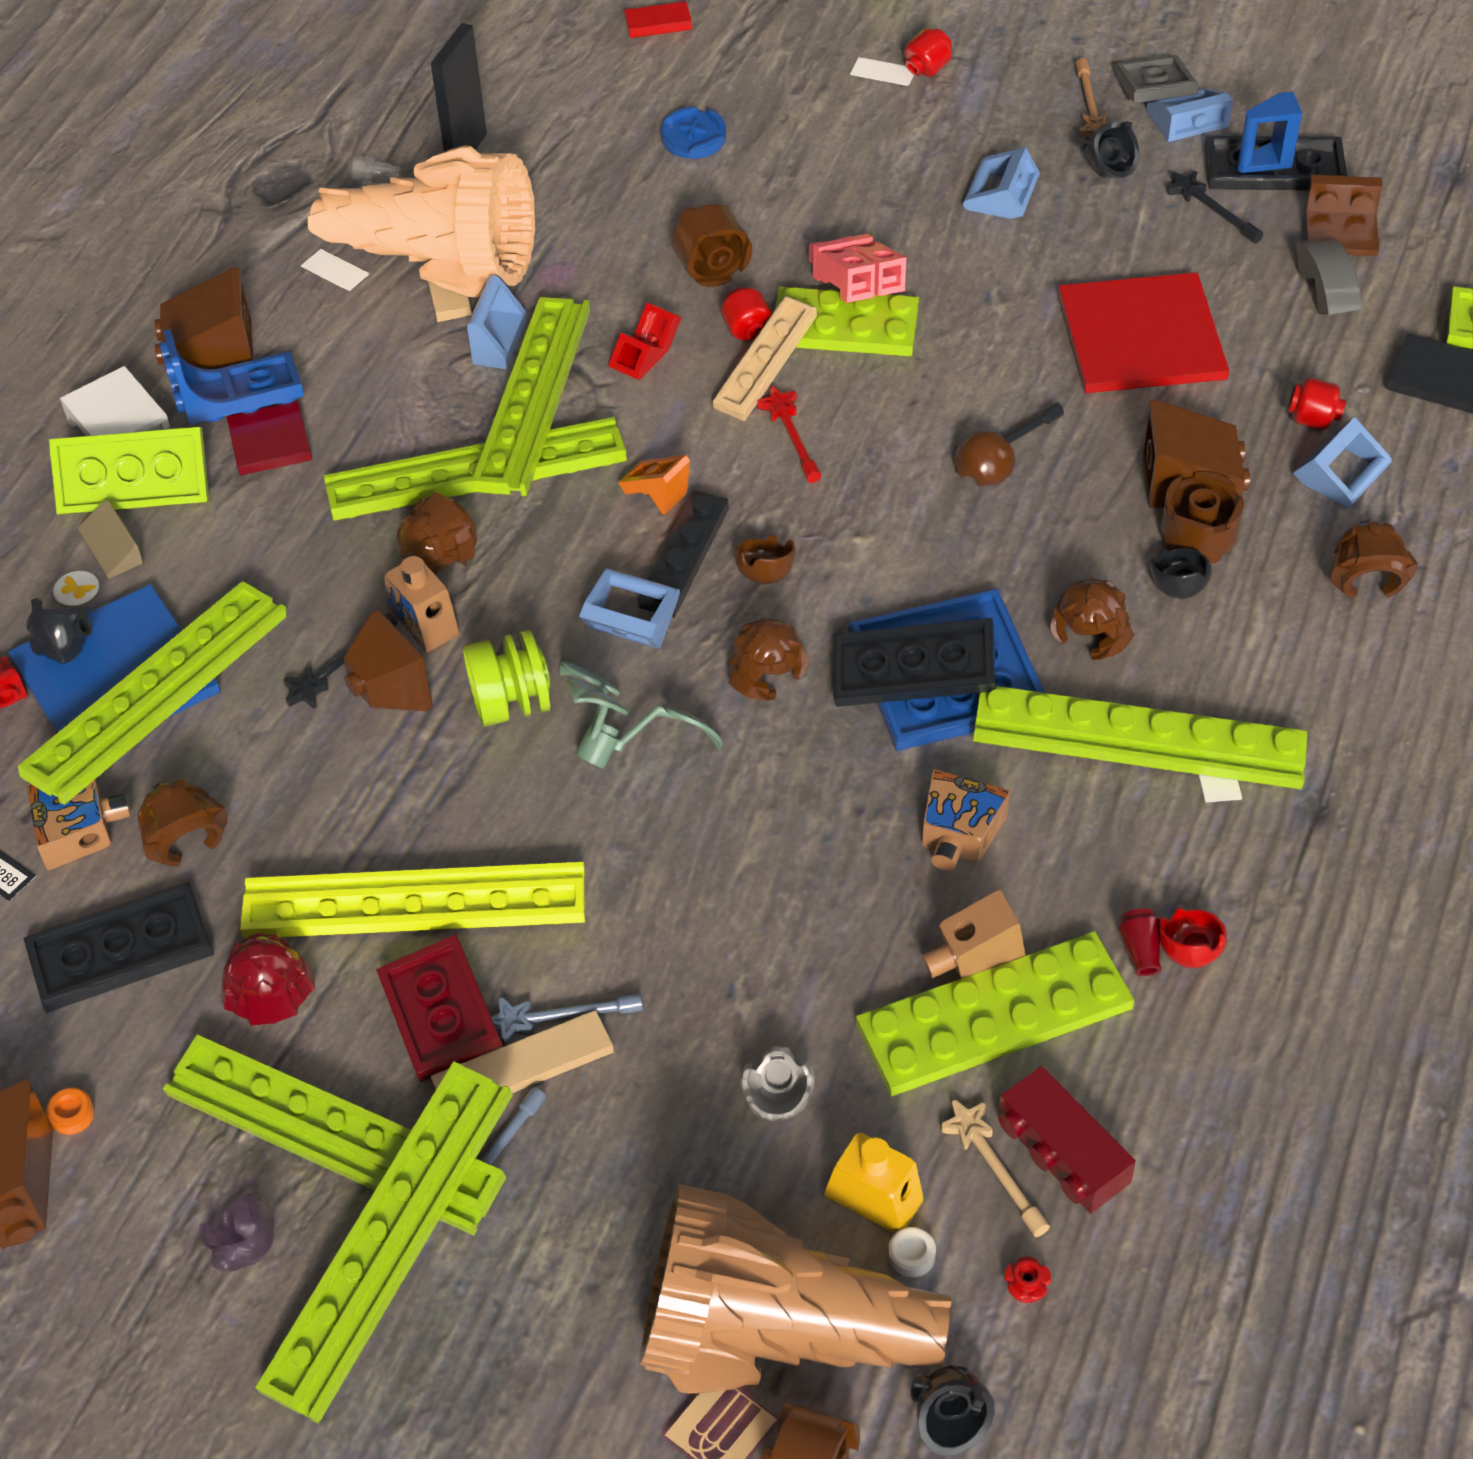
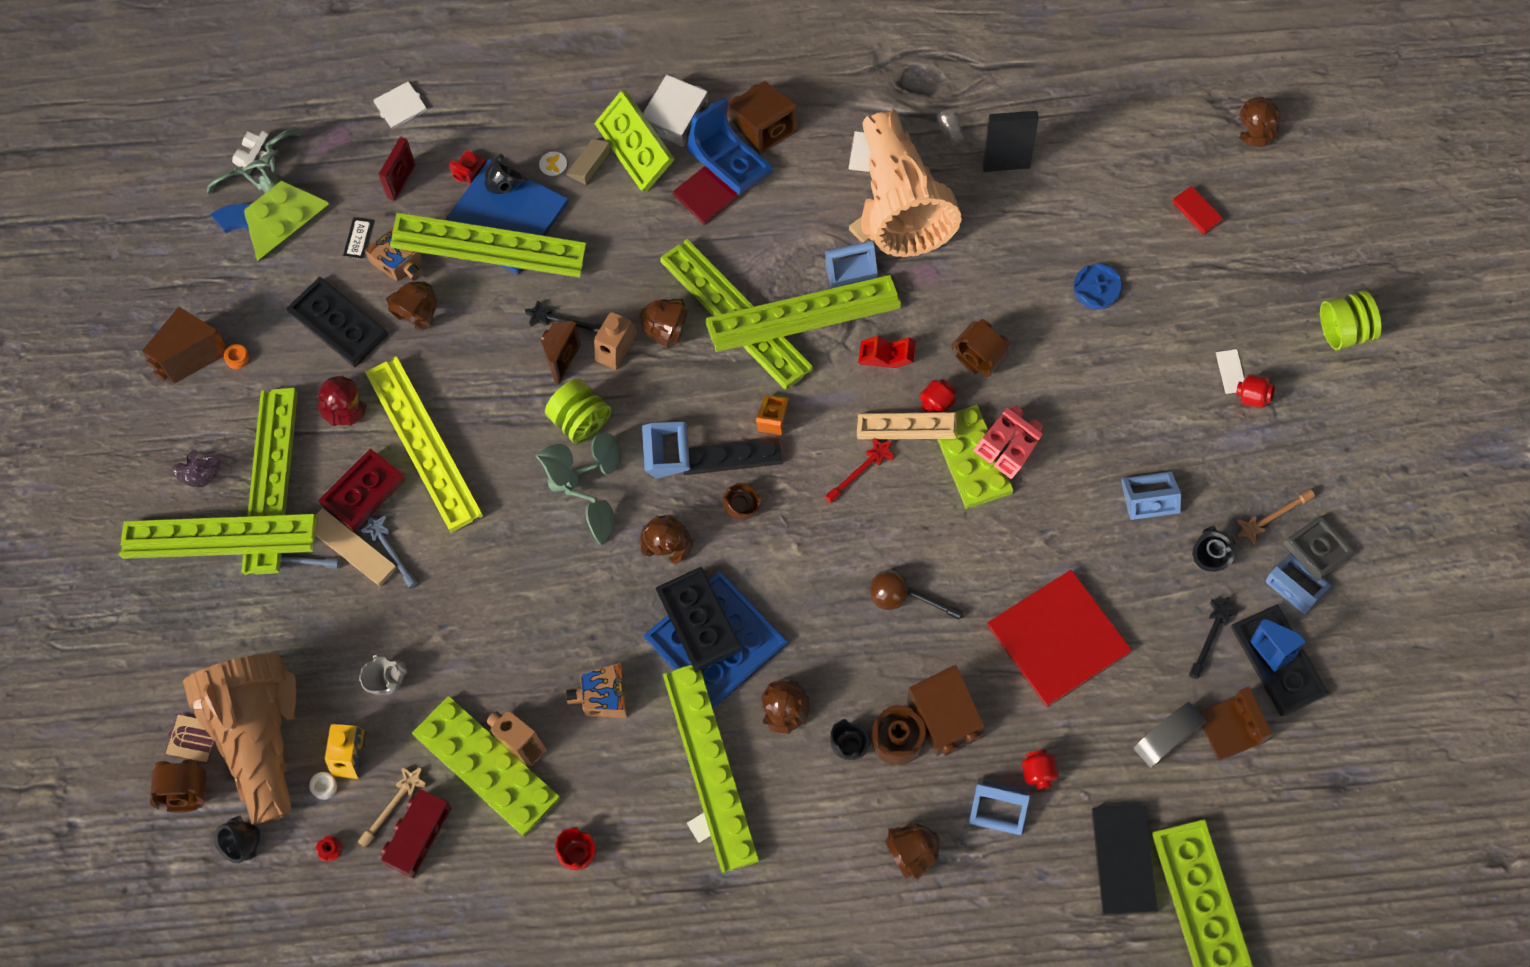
camera: 65 degrees right, 15 degrees up
dark red cone [1118,908,1161,976] -> none

